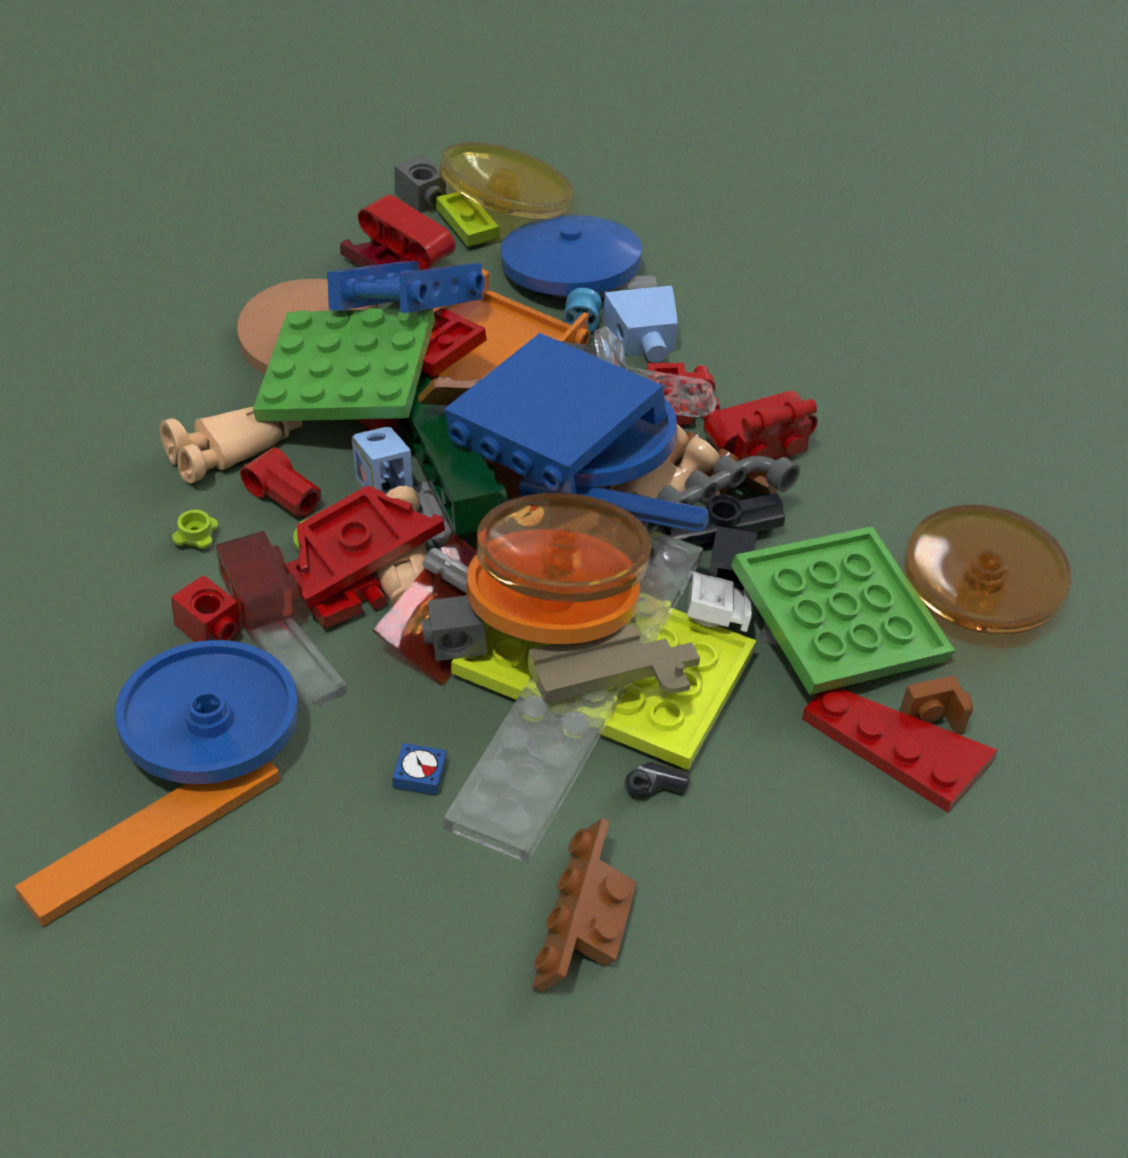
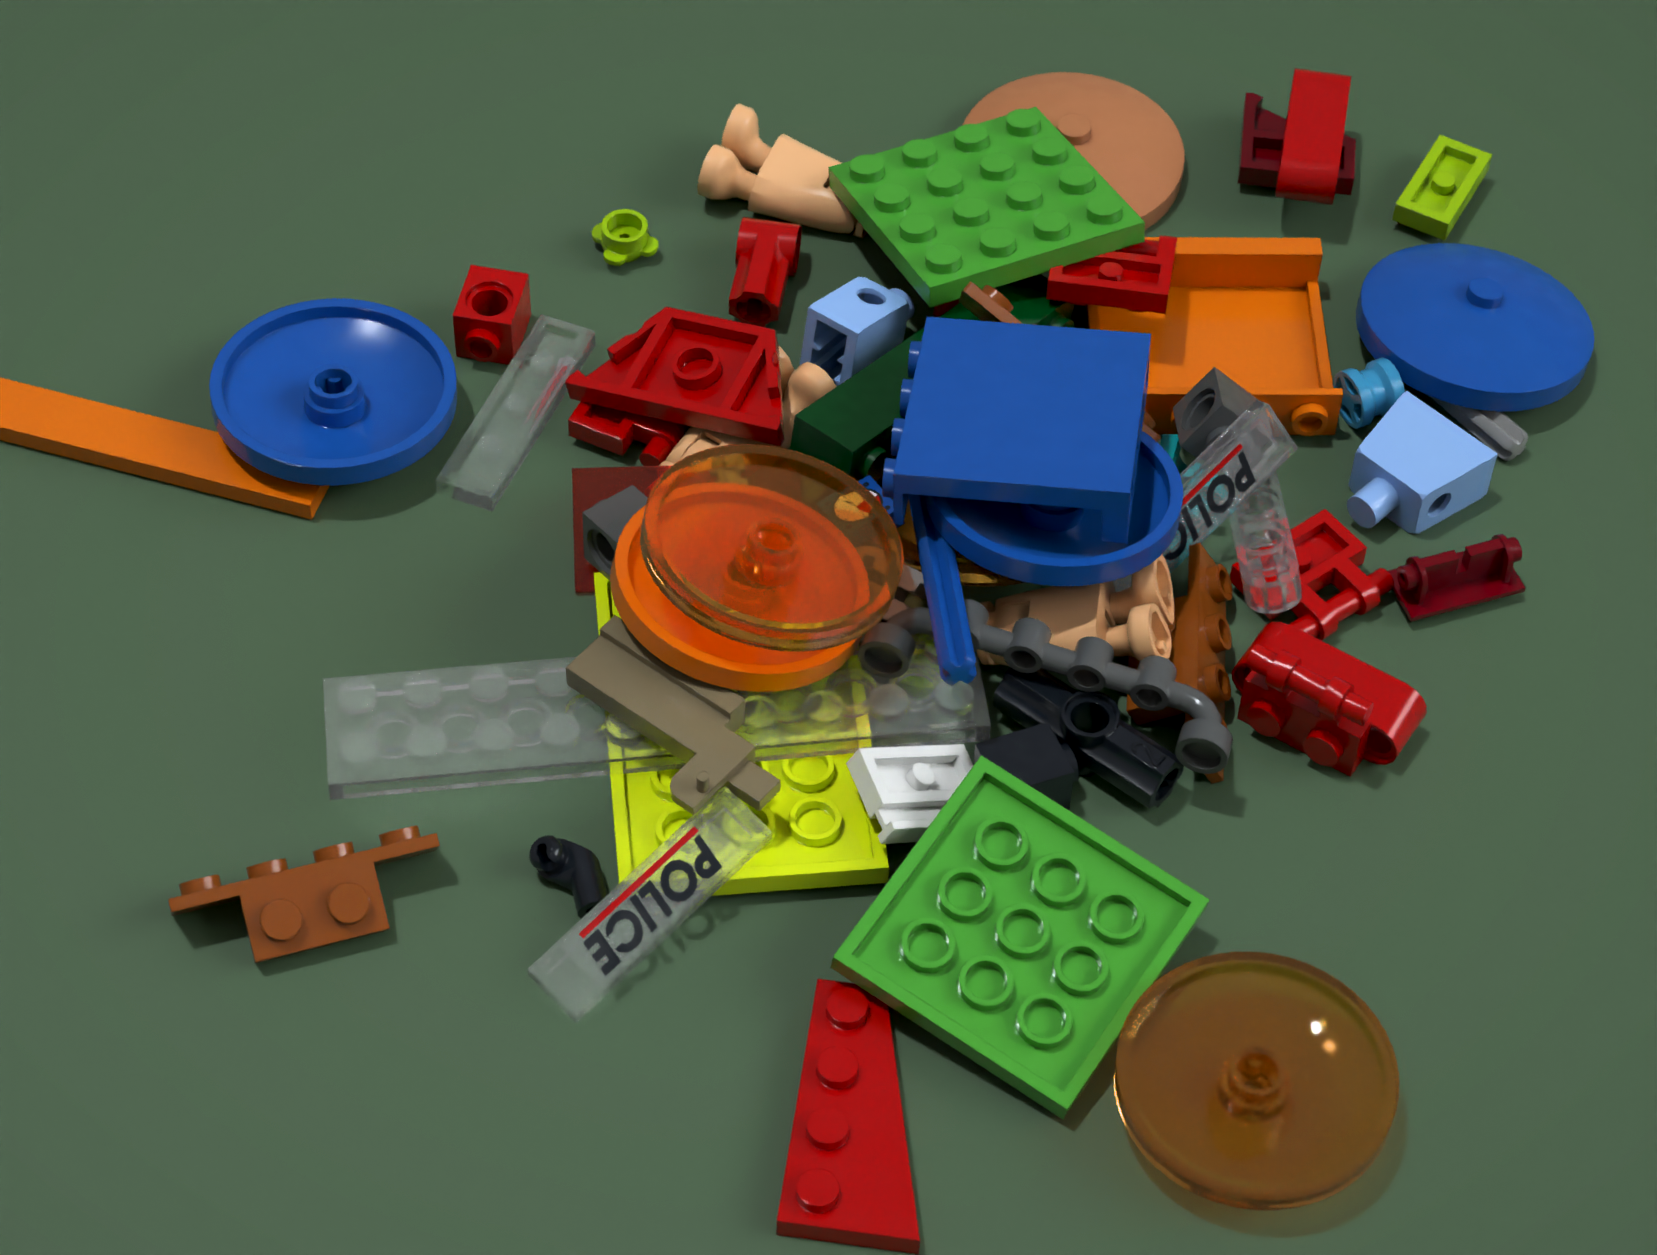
camera: 60 degrees right, 5 degrees up
clear red brick [216,531,299,632] -> none
blue fence [327,261,485,313] -> none
tile [393,743,447,795] -> none
dark grey brick [395,155,446,213] -> none
clear yellow dish [439,142,574,219] -> none
dark orange bracket [899,675,973,734] -> none
none -> clear tile [528,786,772,1023]
none -> dark red hinge [1388,534,1525,622]

